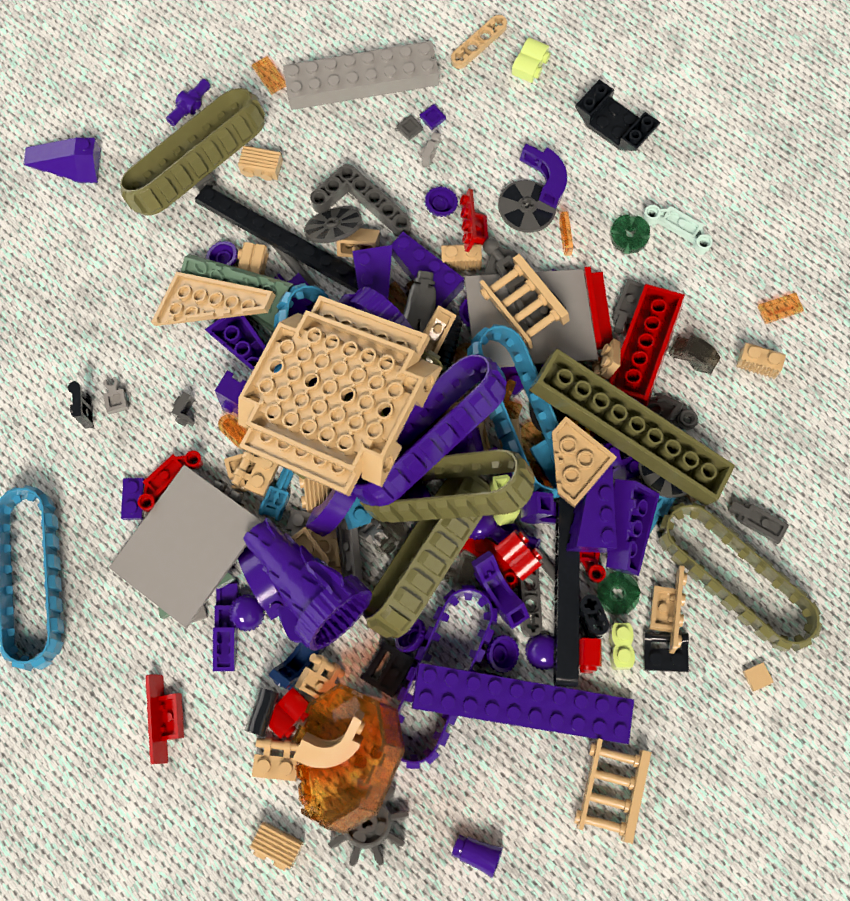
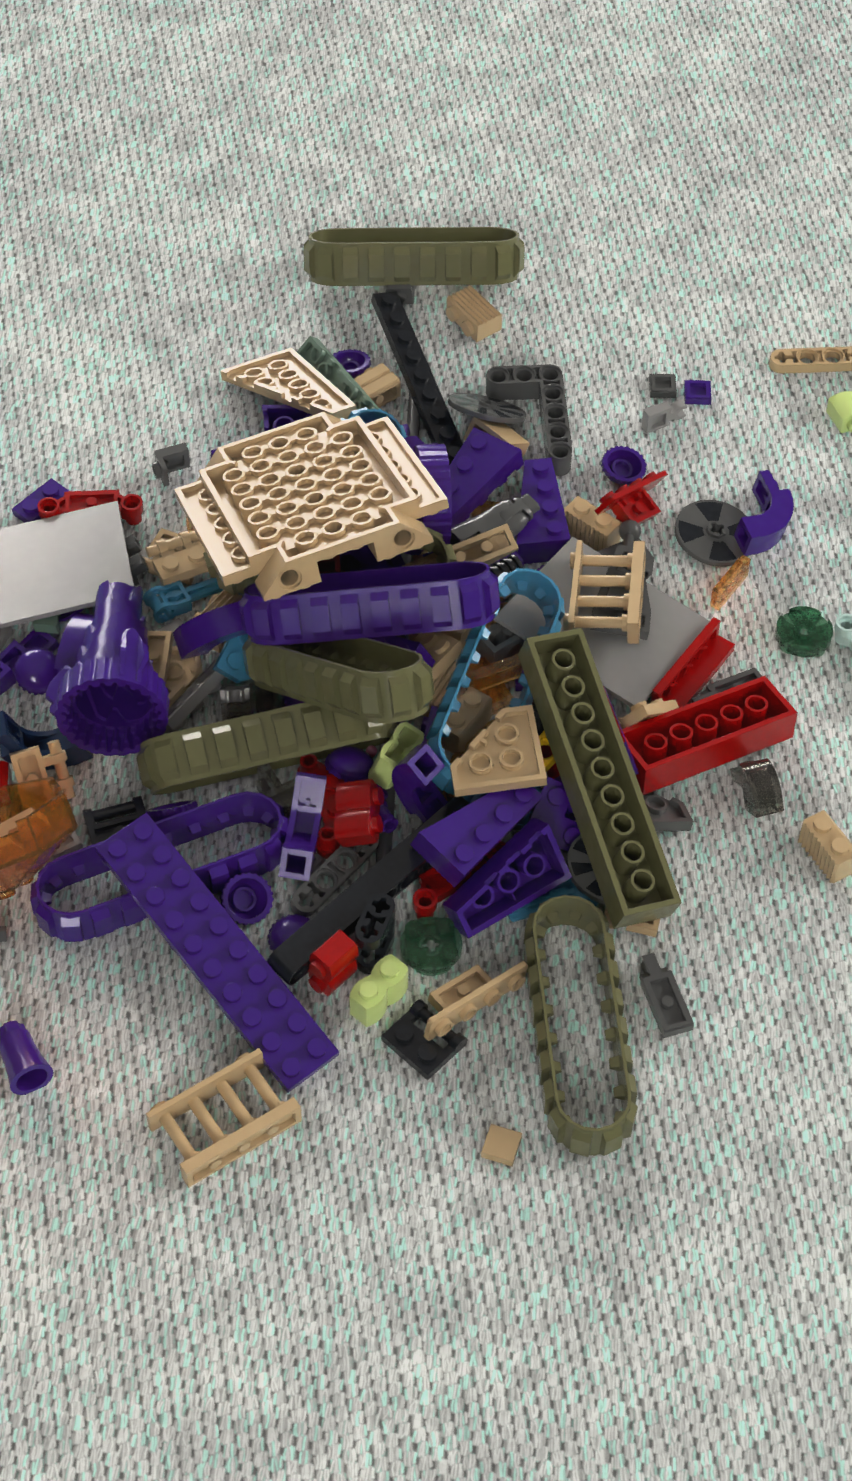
camera: 35 degrees right, 20 degrees down
dark purple wedge [24,138,101,183] -> none
black plate [68,381,94,429] -> none
light grey plate [103,377,129,415] -> none
dark purple pin [166,79,211,127] -> none
clear orange tile [252,56,286,95] -> none
light grey piece [283,41,439,110] -> none
dark grey plate [677,409,698,430] -> none

